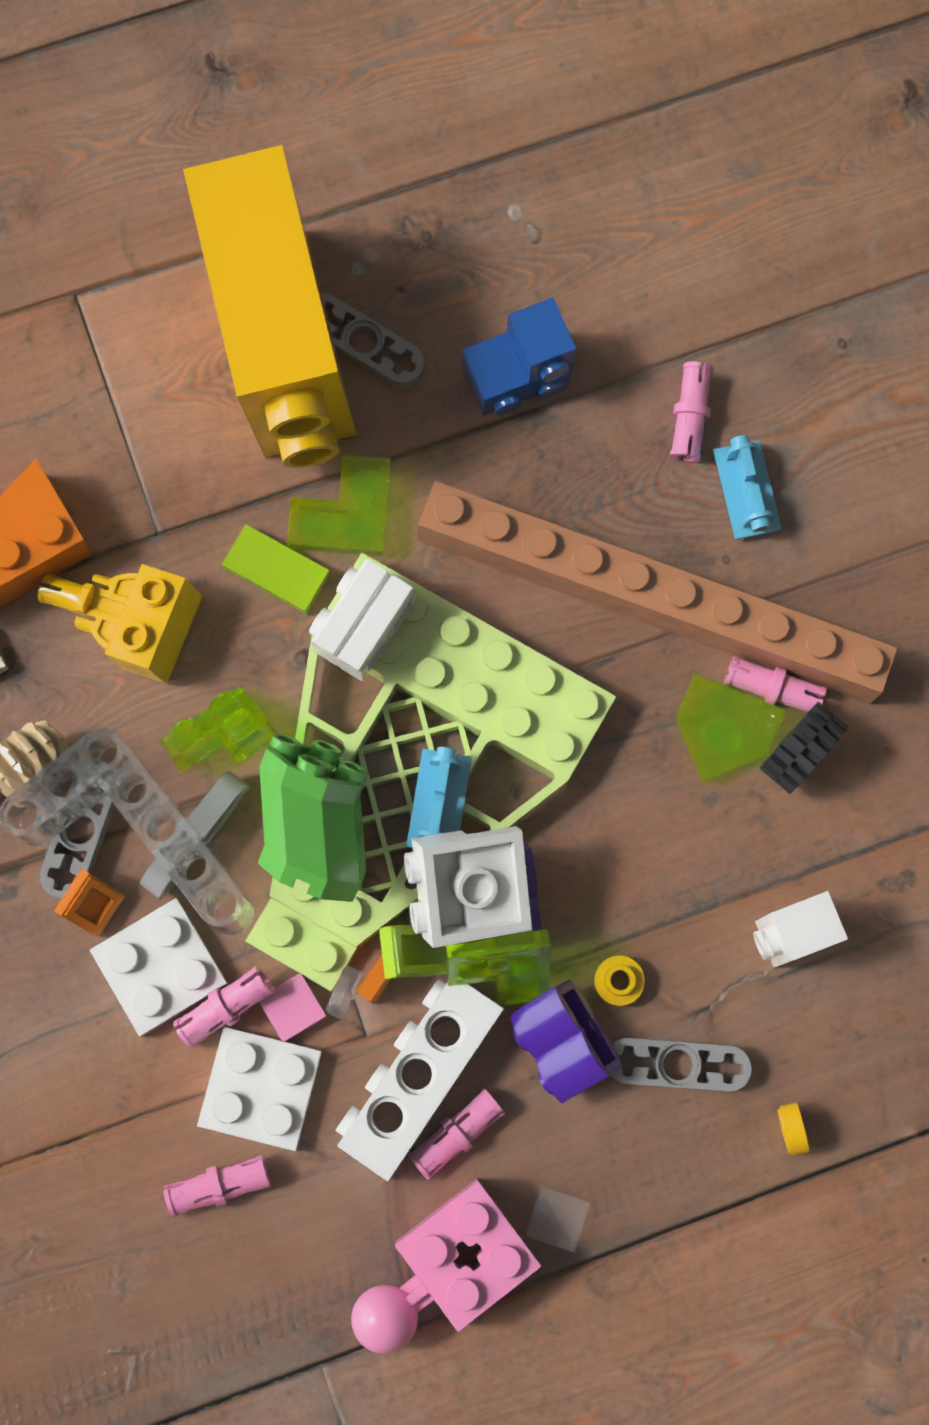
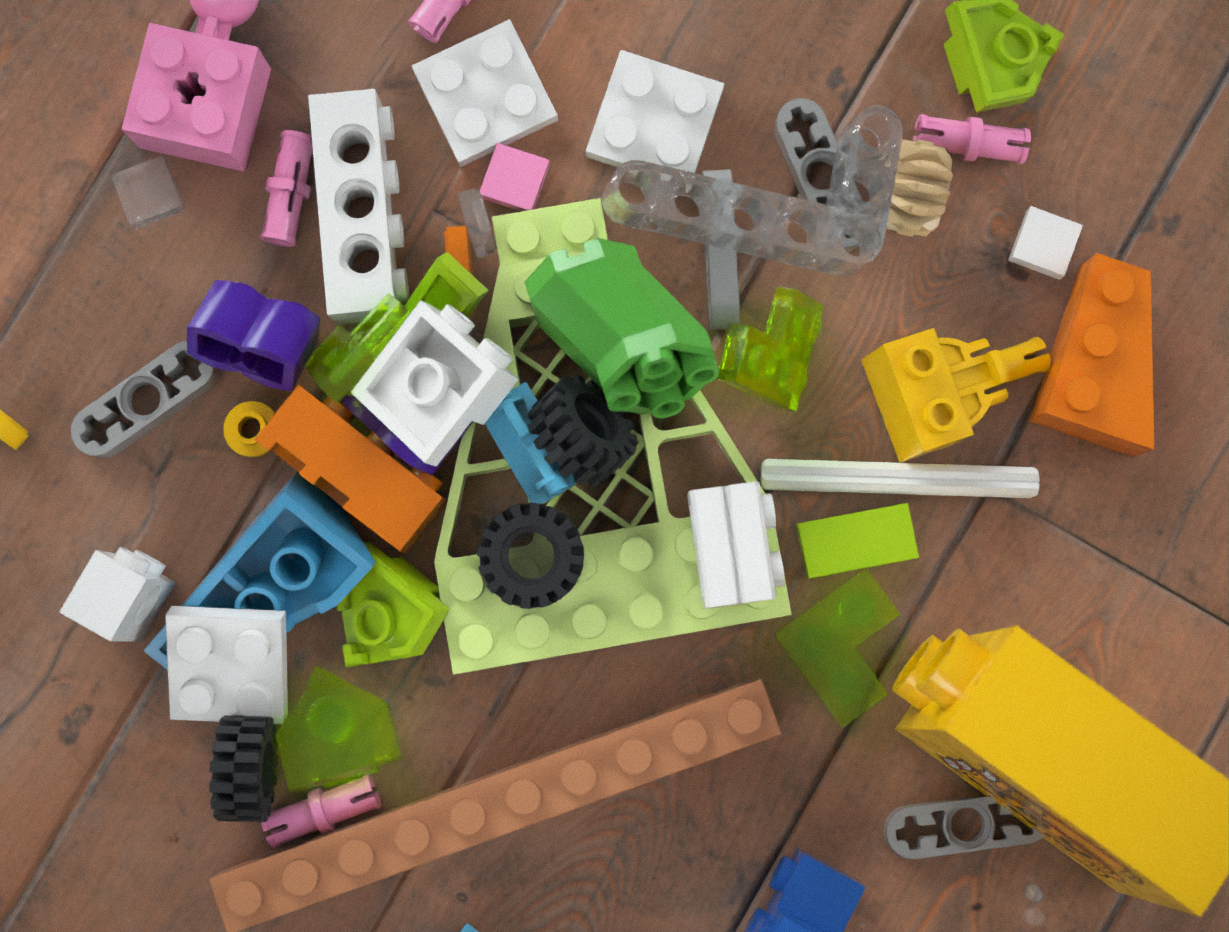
camera: 145 degrees right, 5 degrees up
orange tile [54,868,125,938] -> none
bright pink pin [173,965,275,1048] -> none
none -> dark azure wedge [143,471,375,670]
none -> white plate [166,606,288,725]
none -> orange wedge [254,384,447,554]
none -> lime plate [336,542,450,668]
none -> black tyre [477,503,584,609]
none -> black tyre [527,375,637,486]
none -> white axle [760,459,1040,498]

